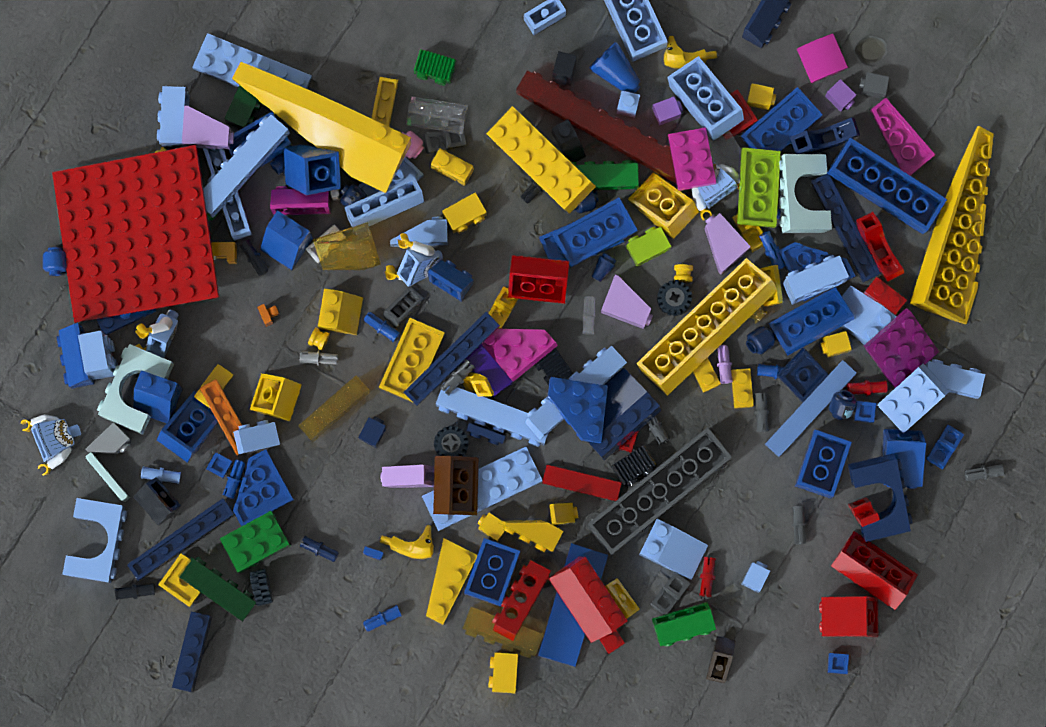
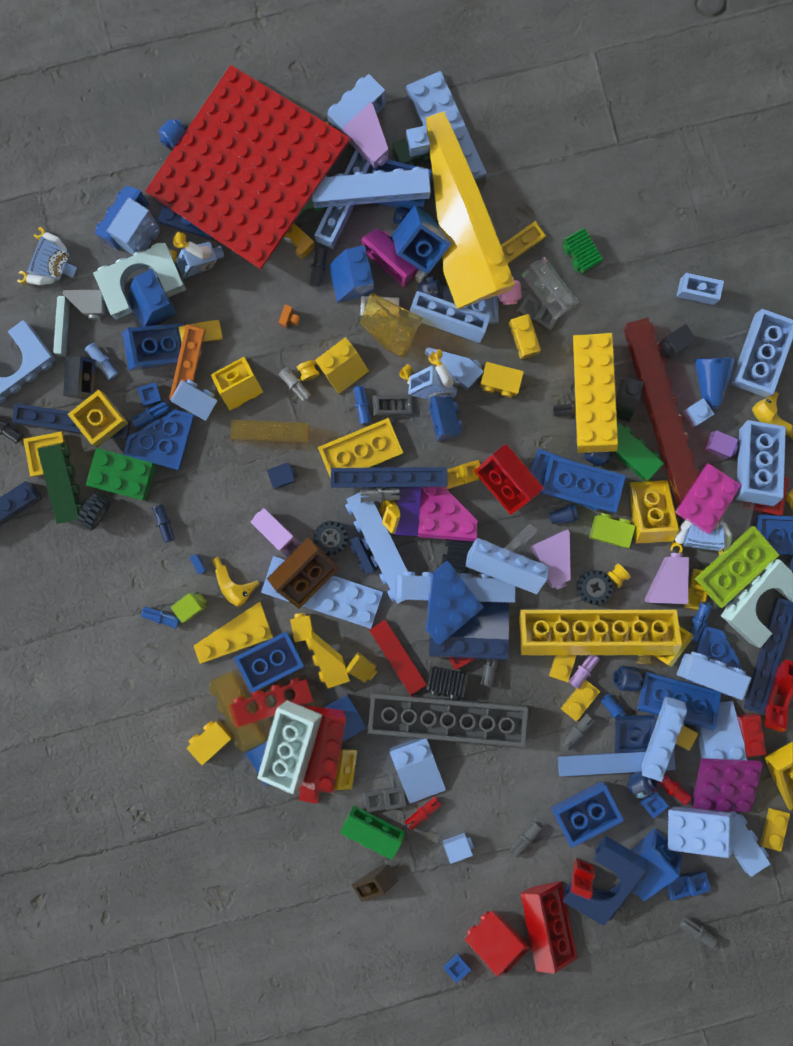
camera: 35 degrees right, 5 degrees up
none -> yellow brick [68,390,128,447]
none -> lime brick [171,592,208,623]
none -> light aqua brick [257,701,322,794]
none -> light blue brick [406,126,430,157]
none -> light blue brick [466,538,548,594]
none -> light blue brick [641,696,687,782]
none -> yellow plate [760,807,790,851]

